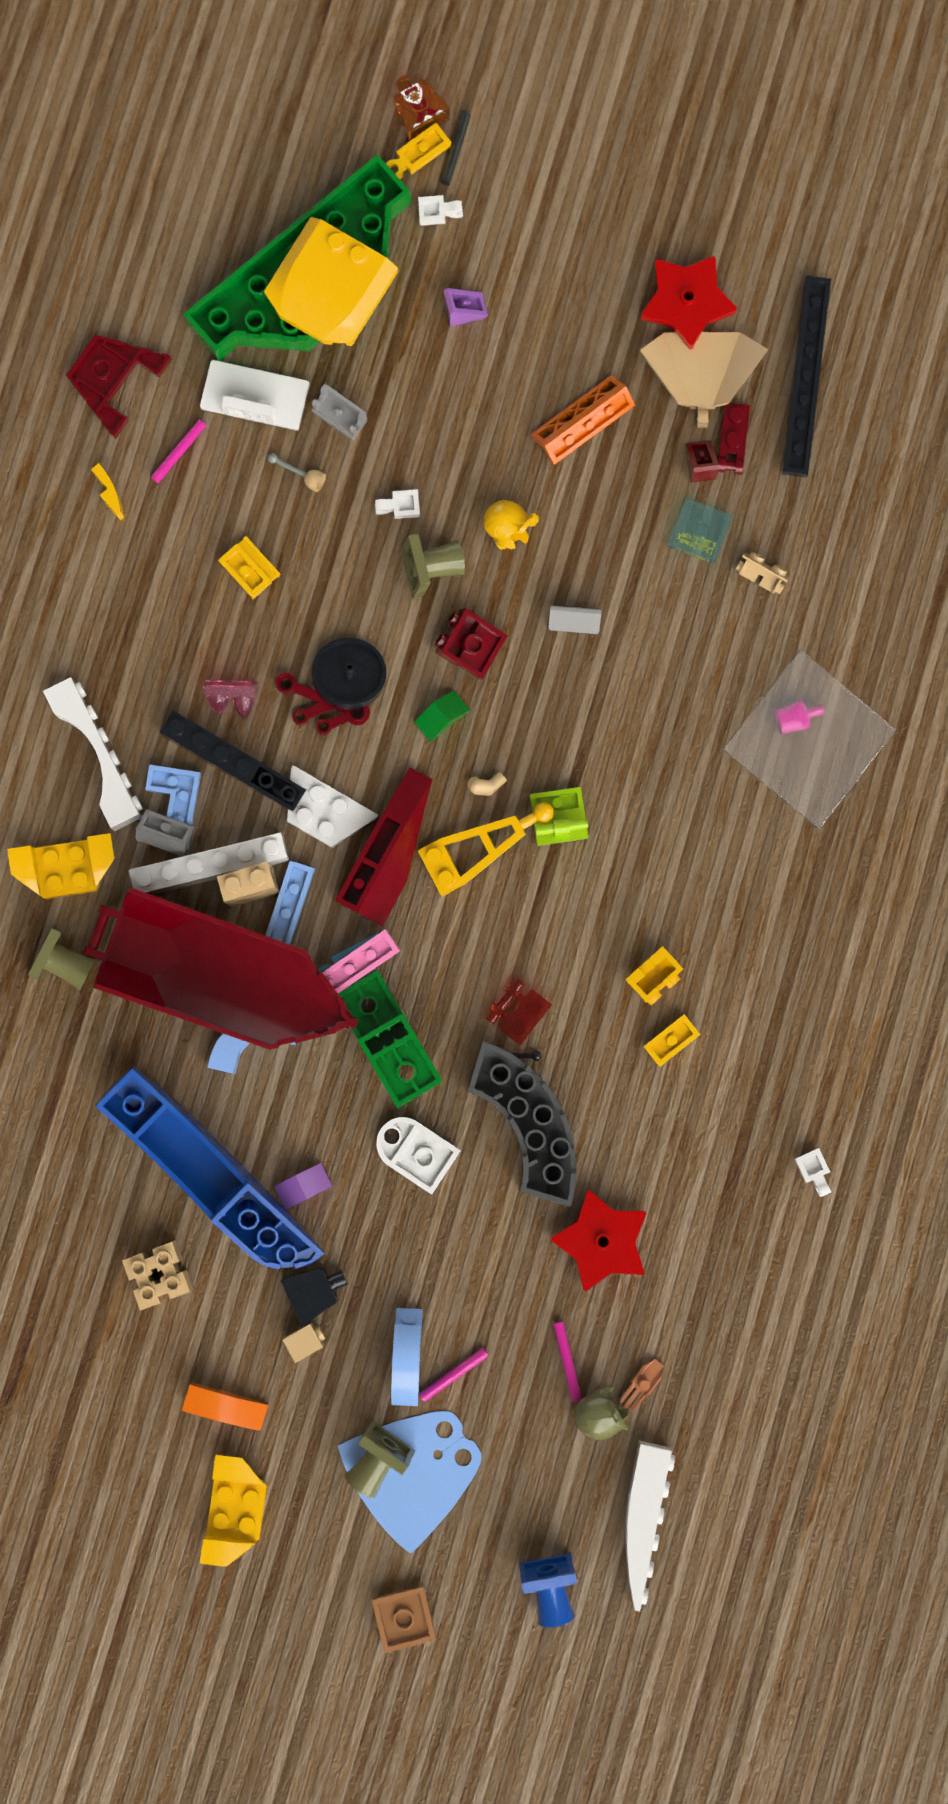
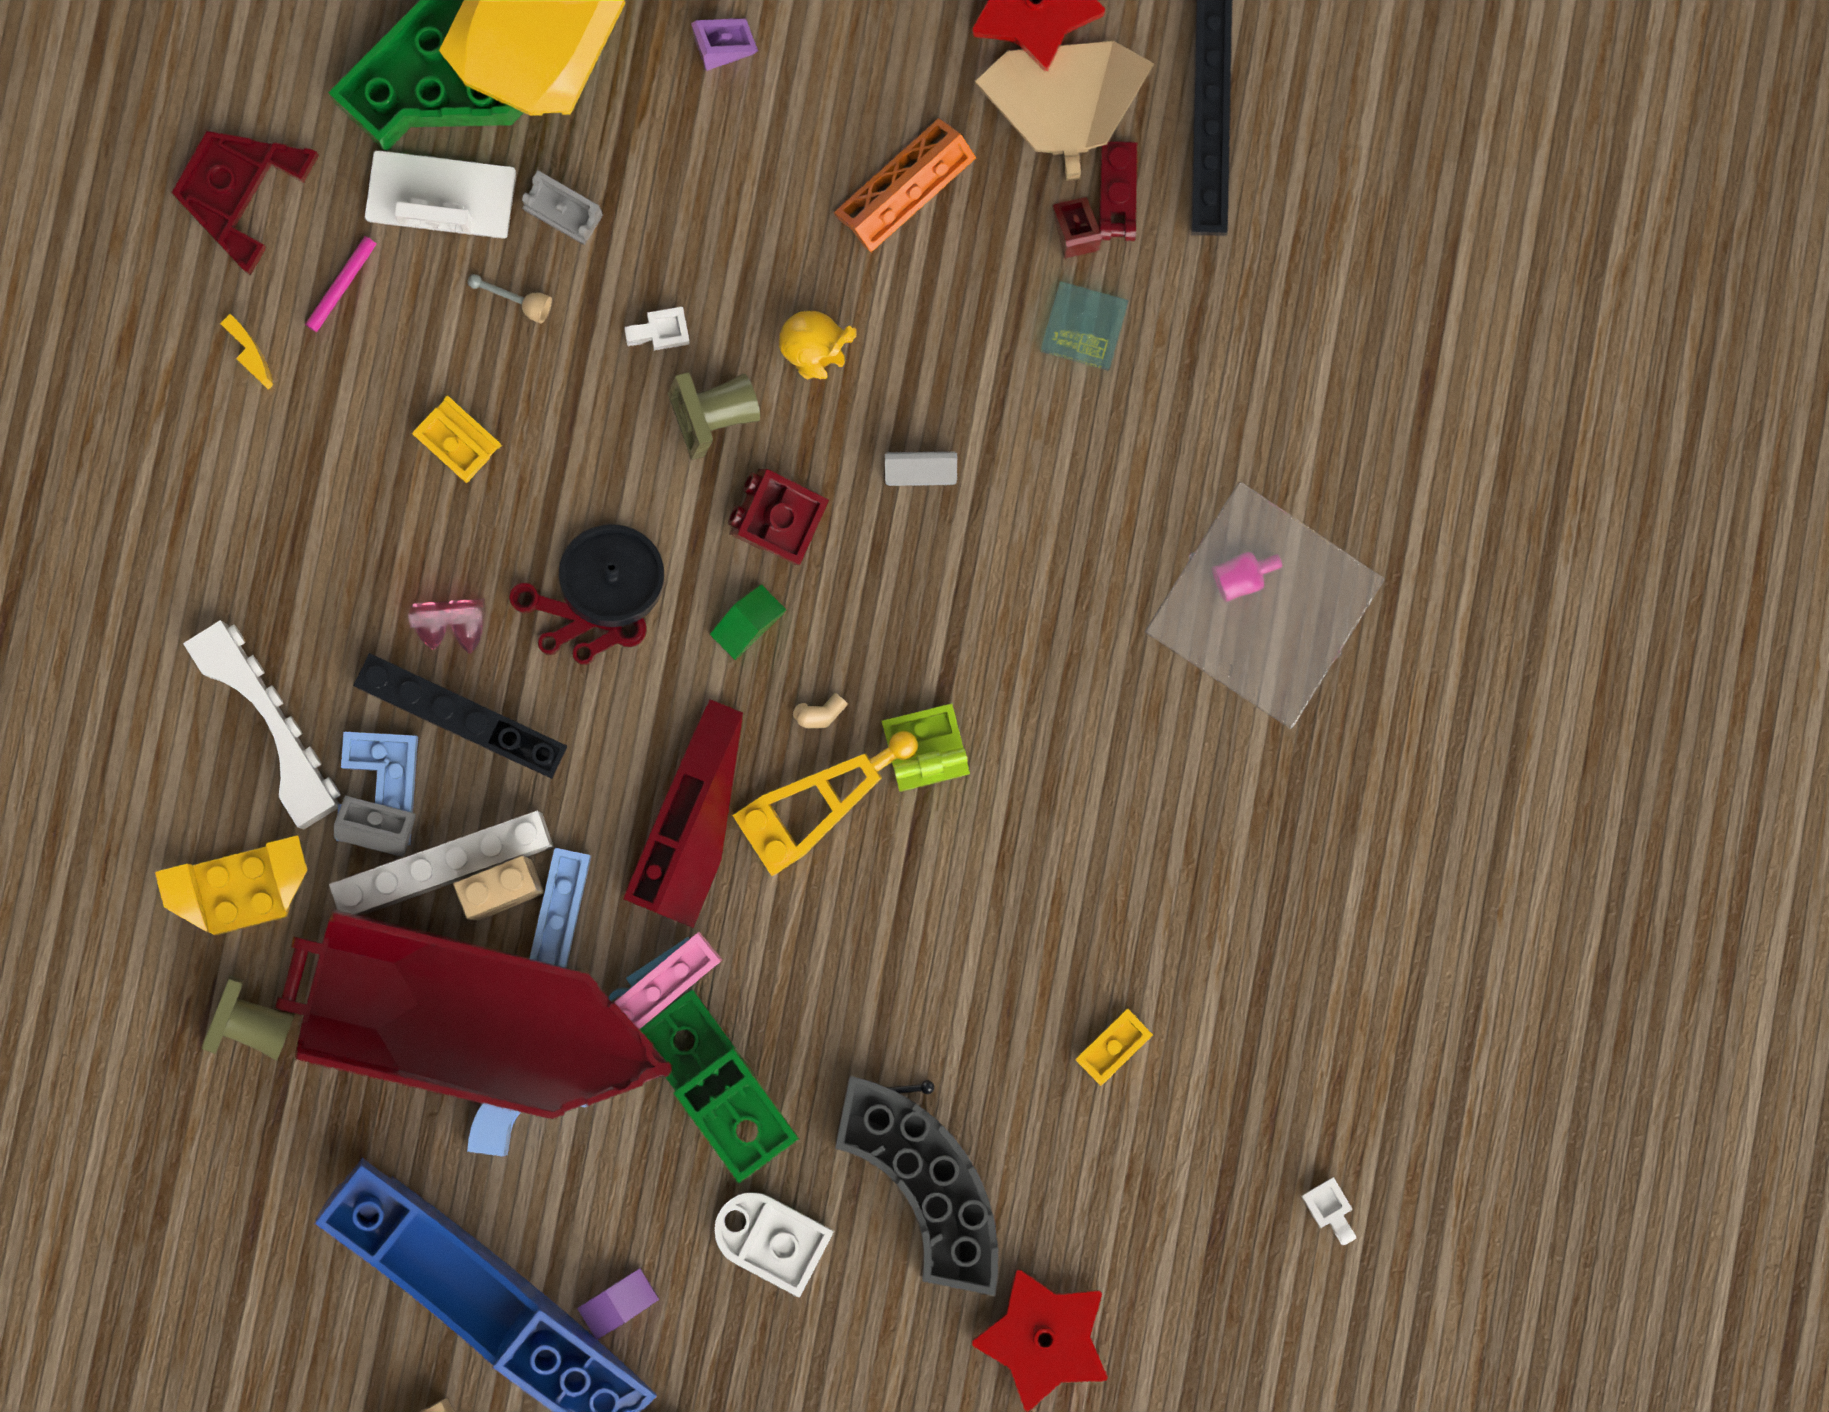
camera: 10 degrees left, 0 degrees up
white wing [287,765,378,848] -> none
clear red plate [485,978,552,1046] -> none
yellow cylinder [625,946,683,1005] -> none
tan hinge [736,552,790,594] -> none

